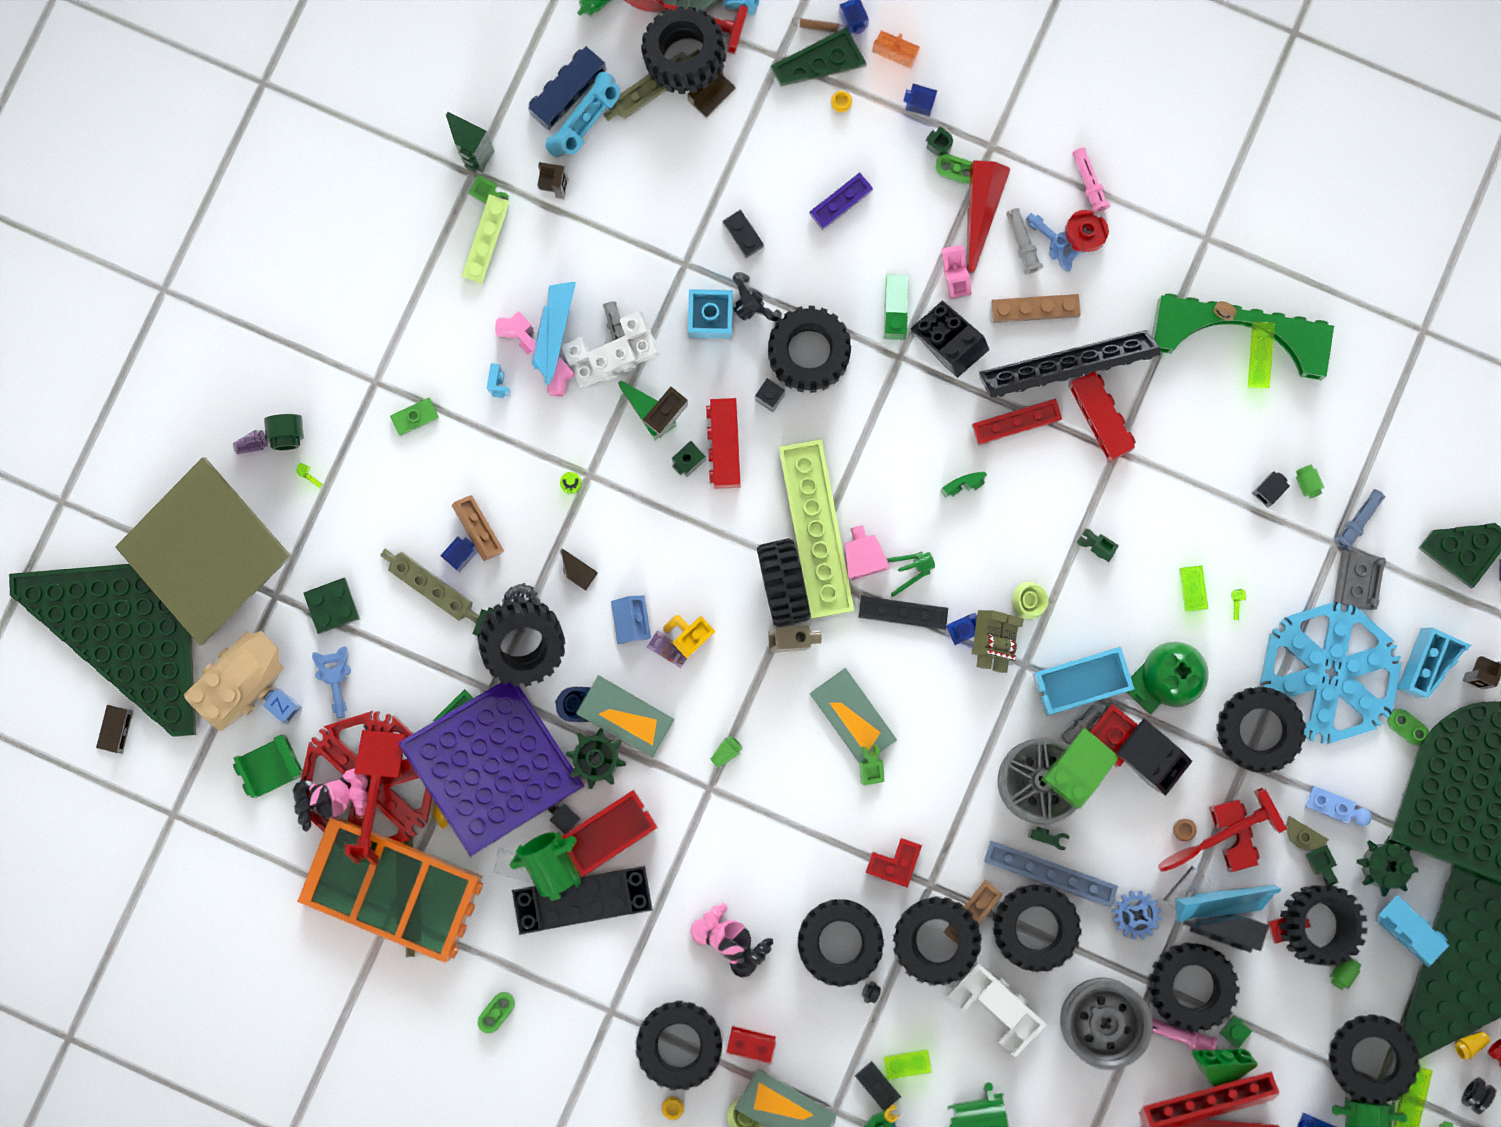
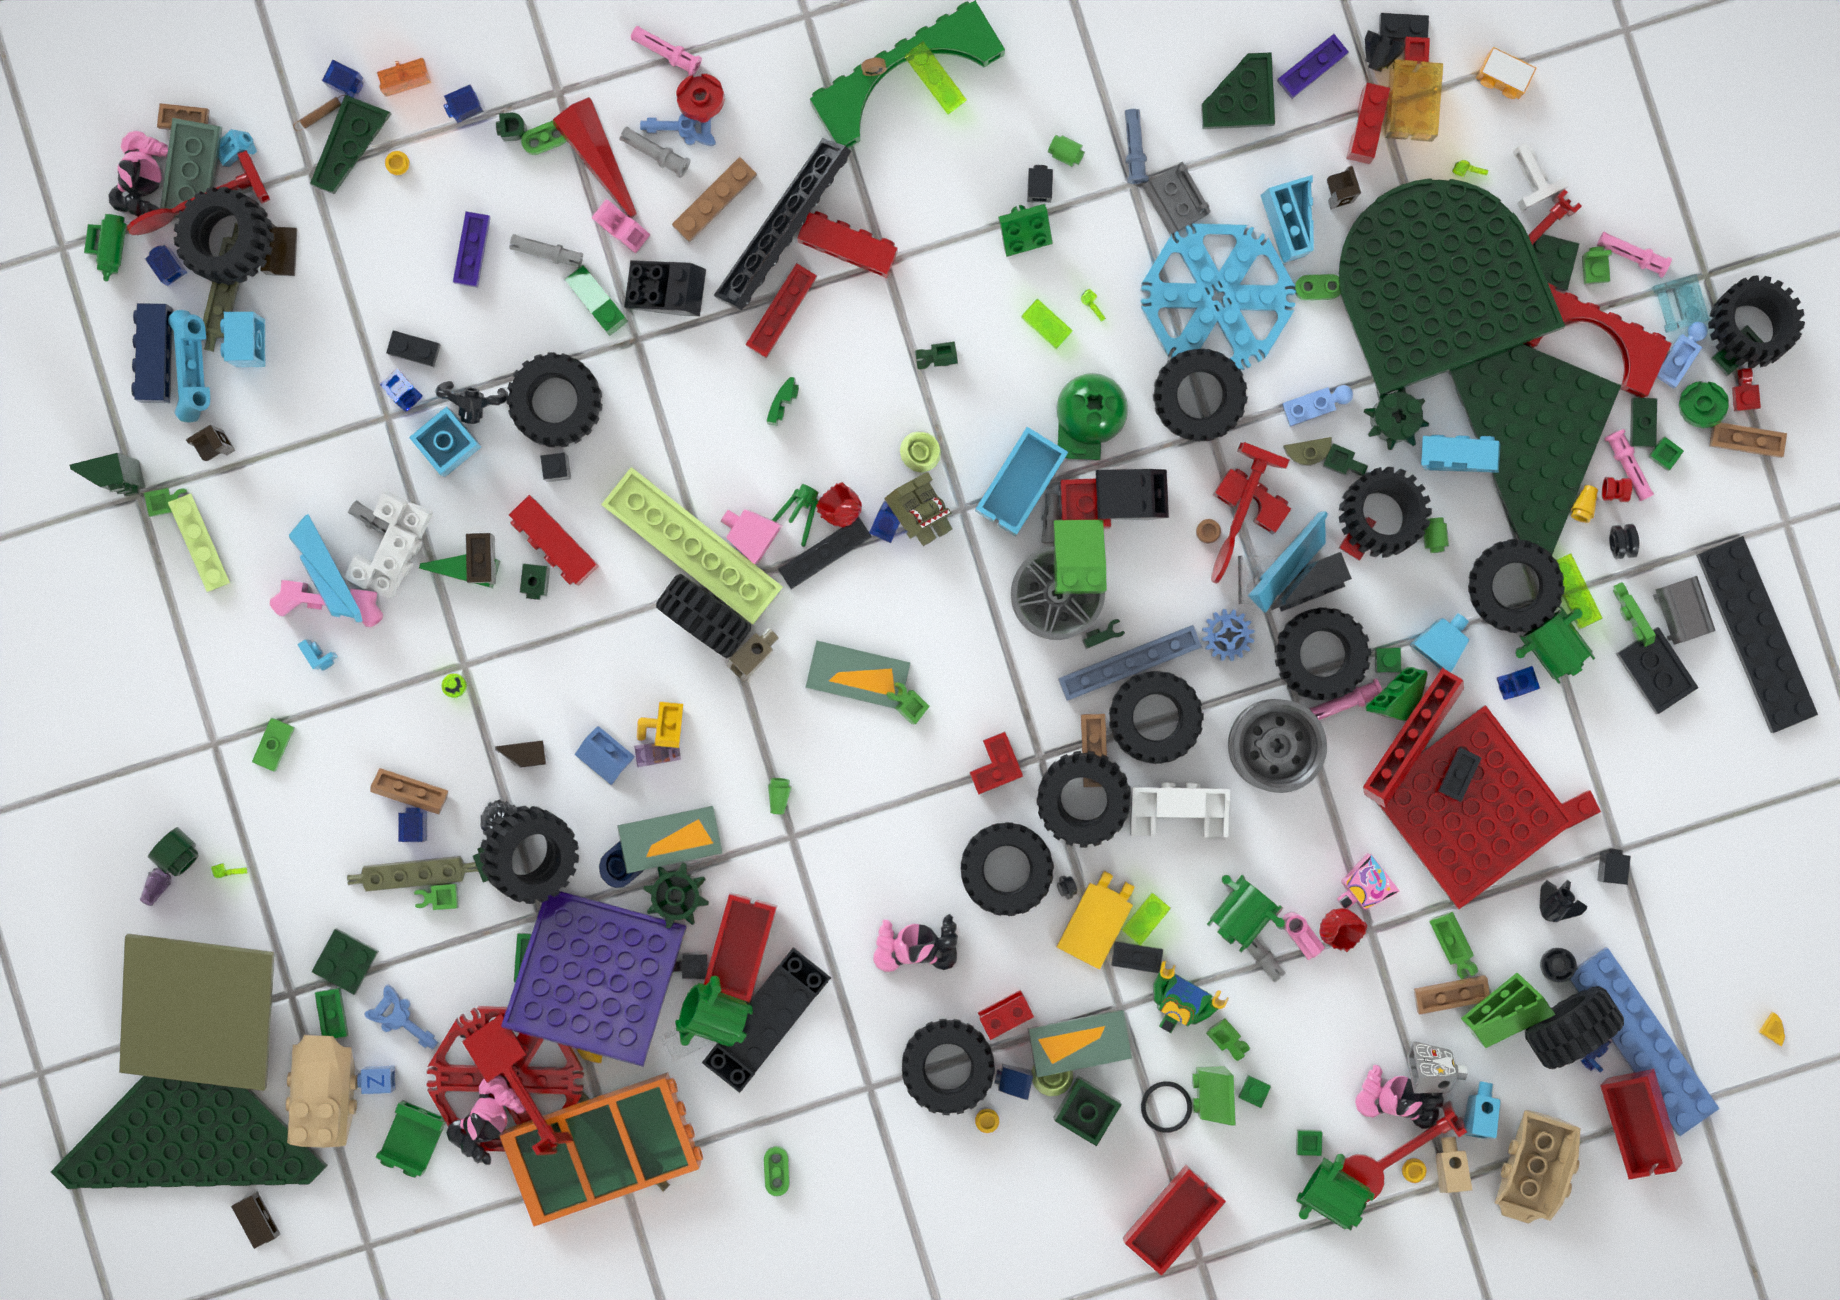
camera: 45 degrees left, 5 degrees up
none -> clear blue brick [144,245,187,286]
none -> medium azure brick [220,312,265,367]
none -> green plate [315,988,349,1038]
none -> clear blue bracket [380,368,423,412]
none -> bright green plate [414,884,459,910]
none -> light grey pin [509,234,583,268]
none -> red hair [816,482,862,527]
none -> dark blue slope [994,1064,1033,1100]
none -> green plate [998,204,1053,257]
none -> yellow tile [1056,871,1135,970]
none -> medium azure torso [1410,613,1469,672]

